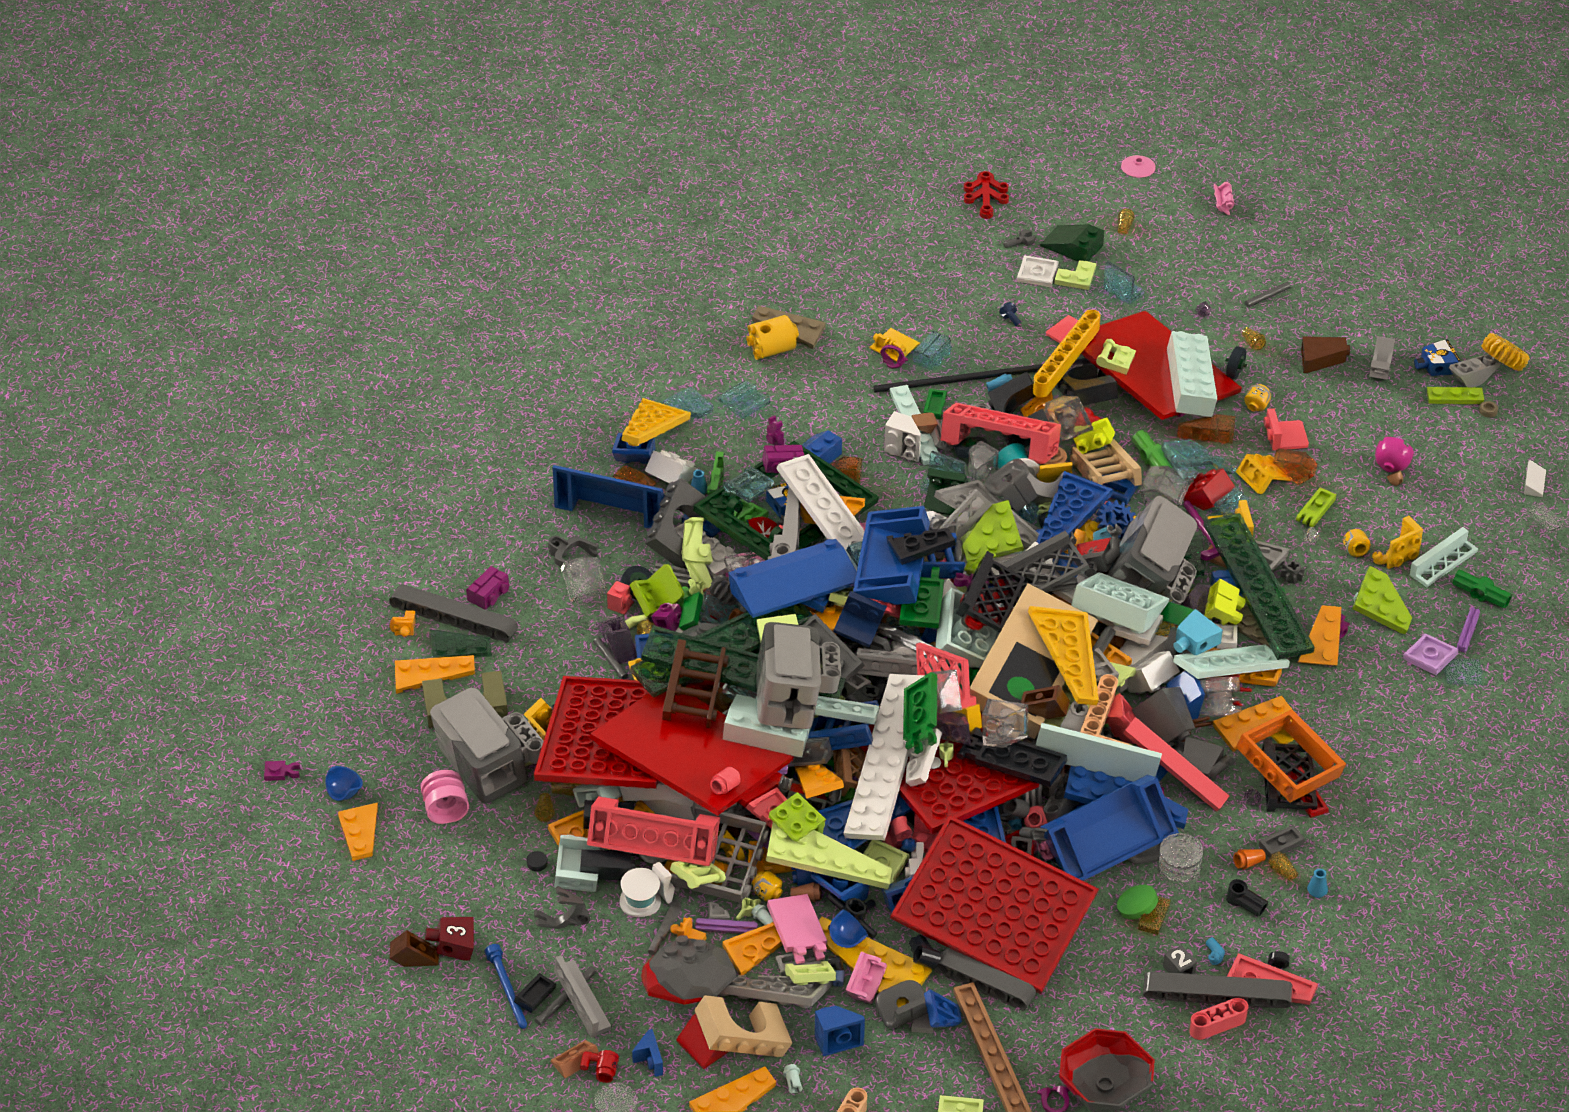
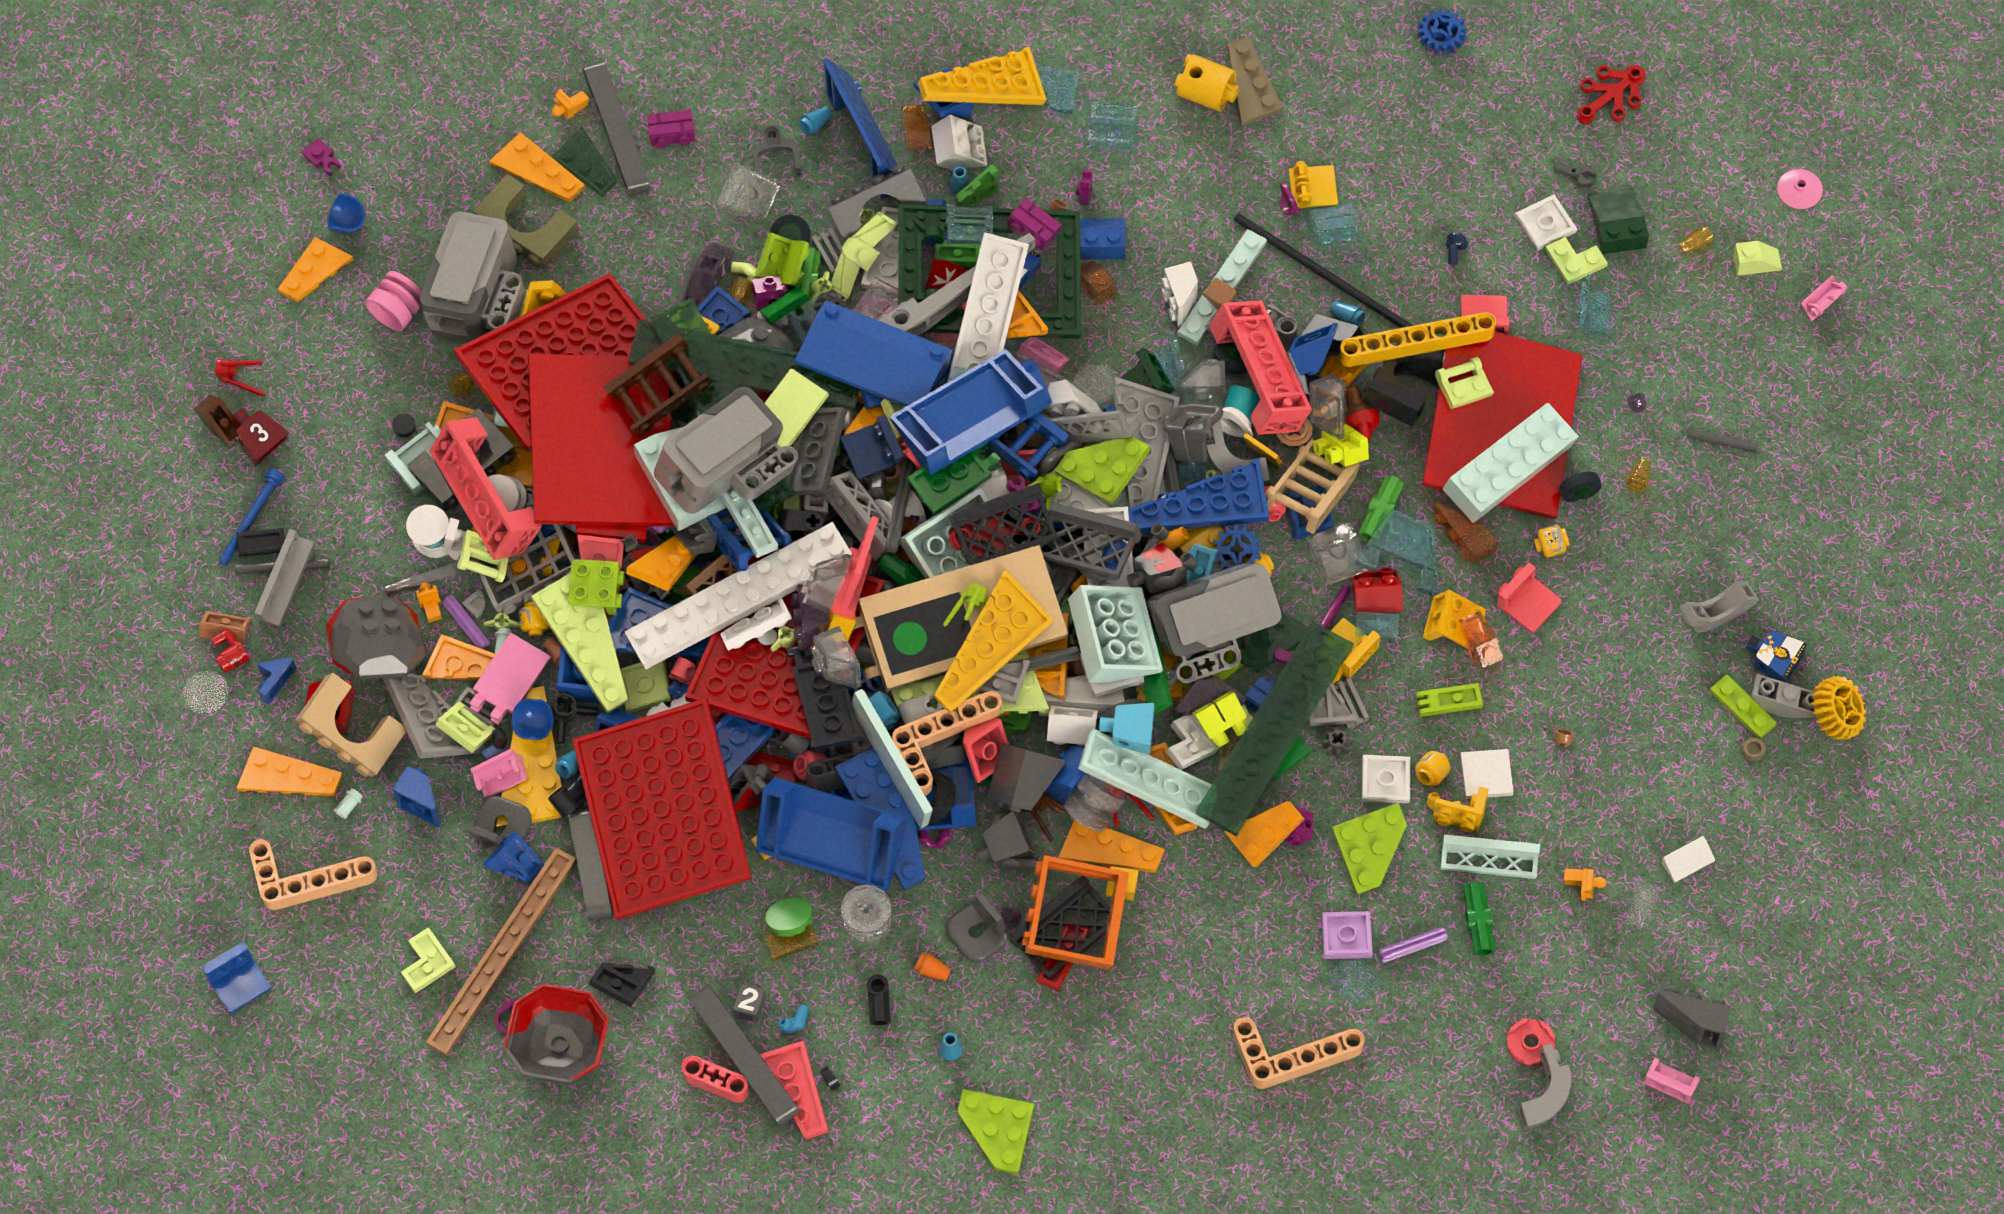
camera: 50 degrees right, 20 degrees up
dark grey piece [534,886,590,929] -> none
coral brick [607,581,634,615] -> none
coral brick [710,767,741,794] -> none
black wing [886,528,956,565] -> none
green tile [903,672,937,754] -> none
green tile [923,389,948,420] -> none
reddish brown slope [1020,685,1070,719] -> none
coral tile [1123,717,1229,811] -> none
dark grey plate [1259,825,1305,859] -> none
clear yellow cone [1268,851,1299,882] -> none
reddish brown slope [1301,336,1350,373] -> none
clear hinge [1303,527,1320,544] -> none
dark pink cylinder [1375,437,1414,473] -> none
none -> red plant [215,358,265,396]
none -> dark azure cone [555,750,579,778]
none -> black wing [590,963,655,1007]
none -> dark azure cone [799,106,832,135]
none -> lime plant [943,583,988,627]
none -> dark grey piece [946,893,1009,962]
none -> lime plate [957,1089,1034,1175]
none -> light nougat beam [1233,1017,1364,1089]
none -> blue slope [1289,322,1339,376]
none -> white tile [1362,755,1410,803]
none -> blue gear [1418,8,1467,55]
none -> white tile [1460,749,1513,799]
none -> light orange piece [1564,868,1607,901]
none -> yellowish green slope [1733,241,1782,276]

